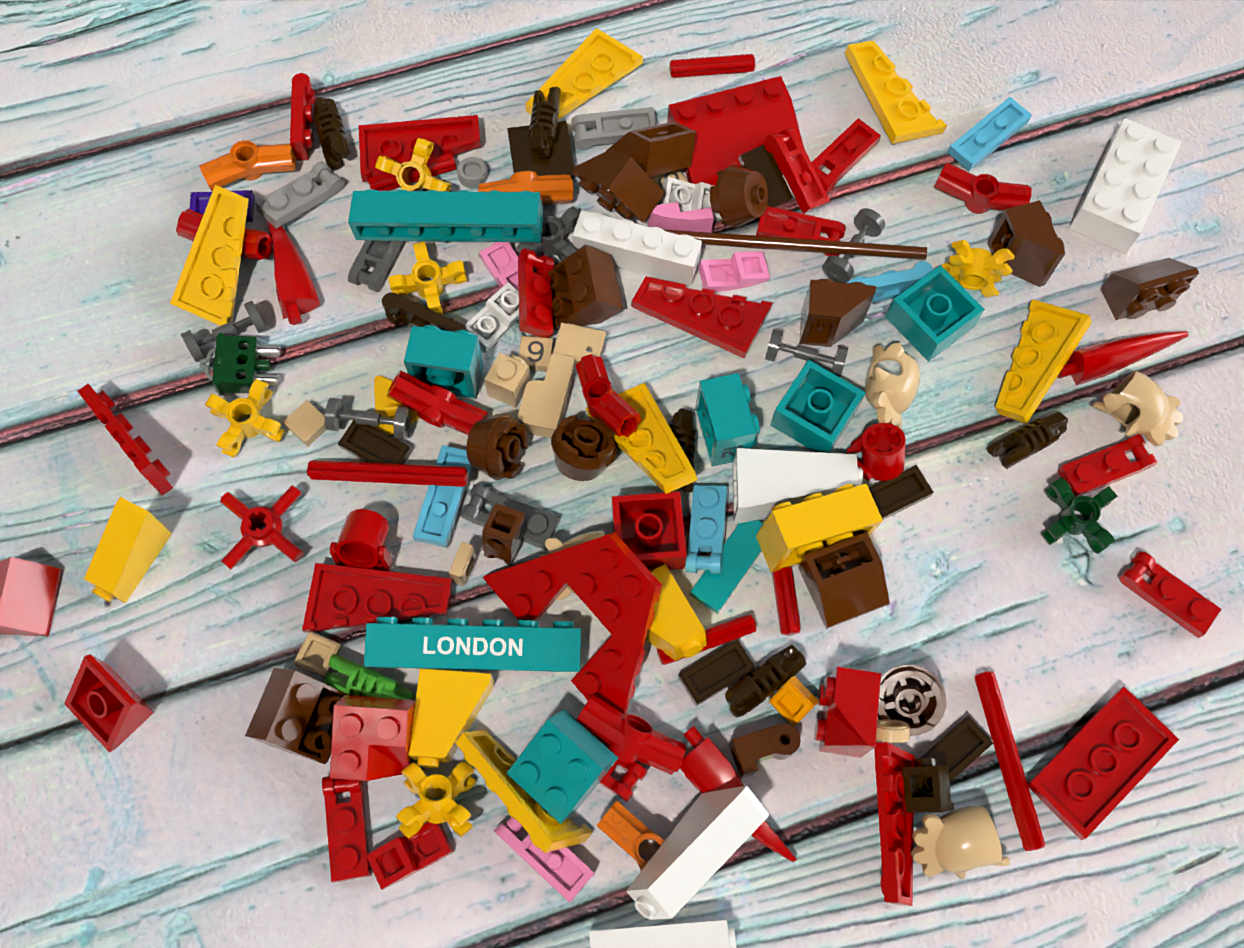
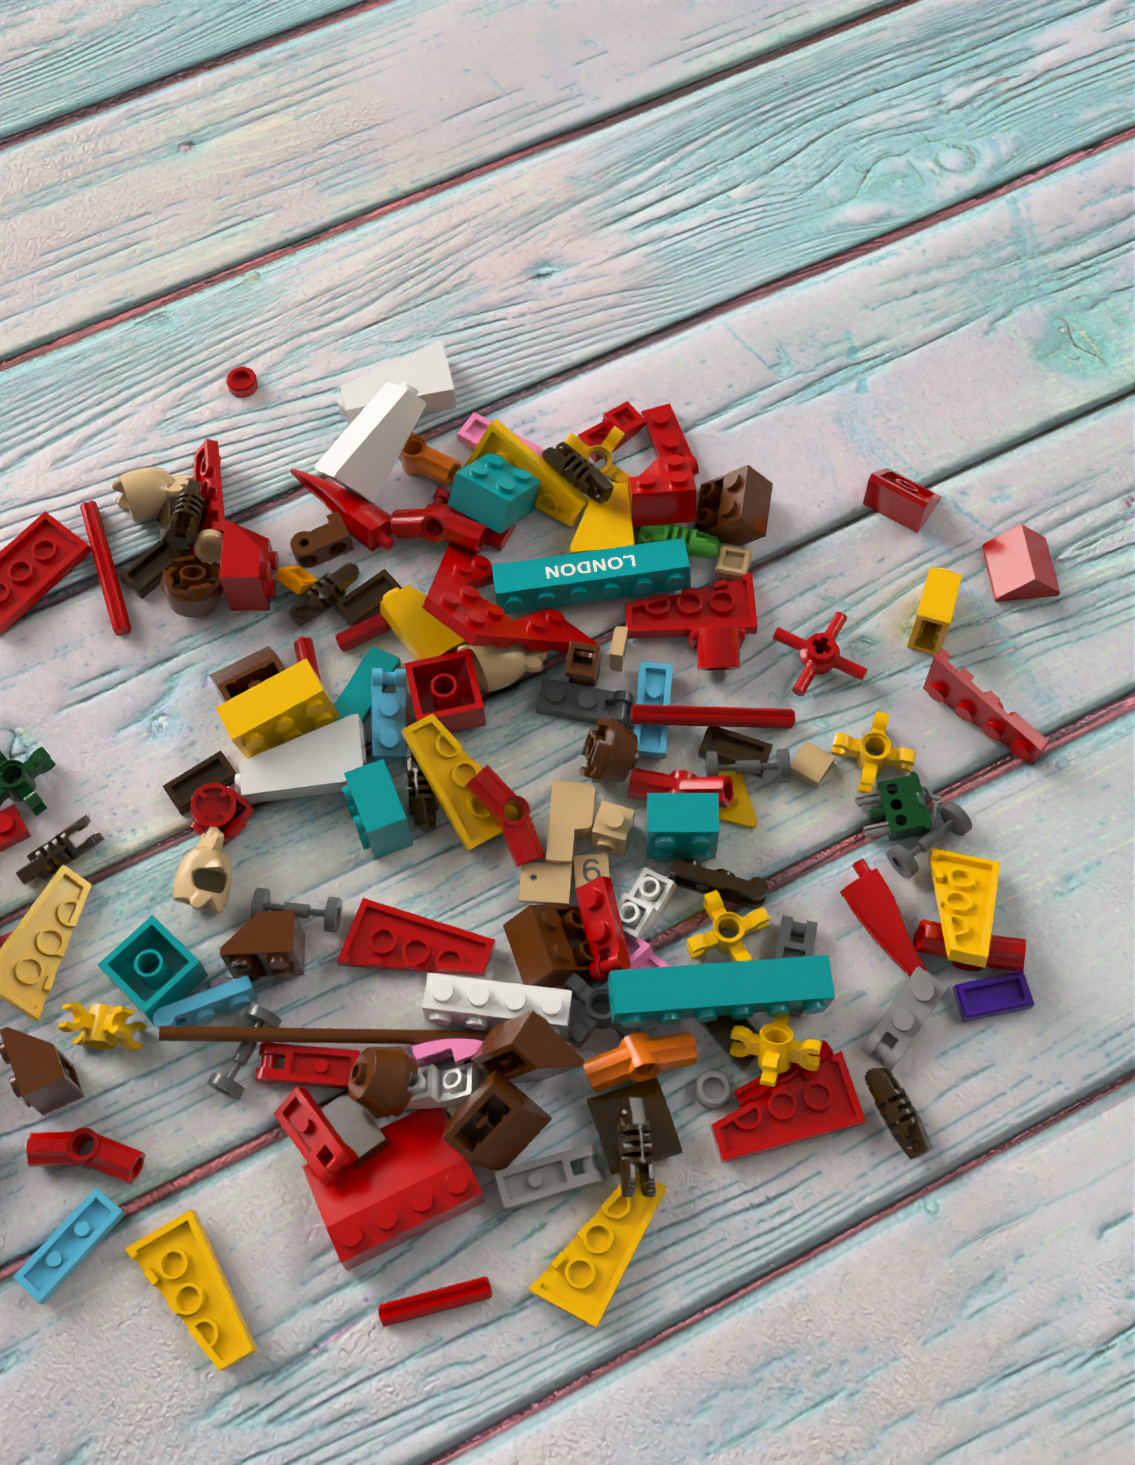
camera: 175 degrees right, 5 degrees down
orange piece [199,140,296,191] -> none
red plate [290,73,316,161] -> none
reddish brown cone [551,415,617,481] -> none
bright pink slope [698,251,770,293] -> none
teal brick [770,360,866,453] -> none
red plate [811,118,881,193] -> none
none -> dark brown hinge [165,480,206,544]
none -> dark brown hinge [542,442,614,504]

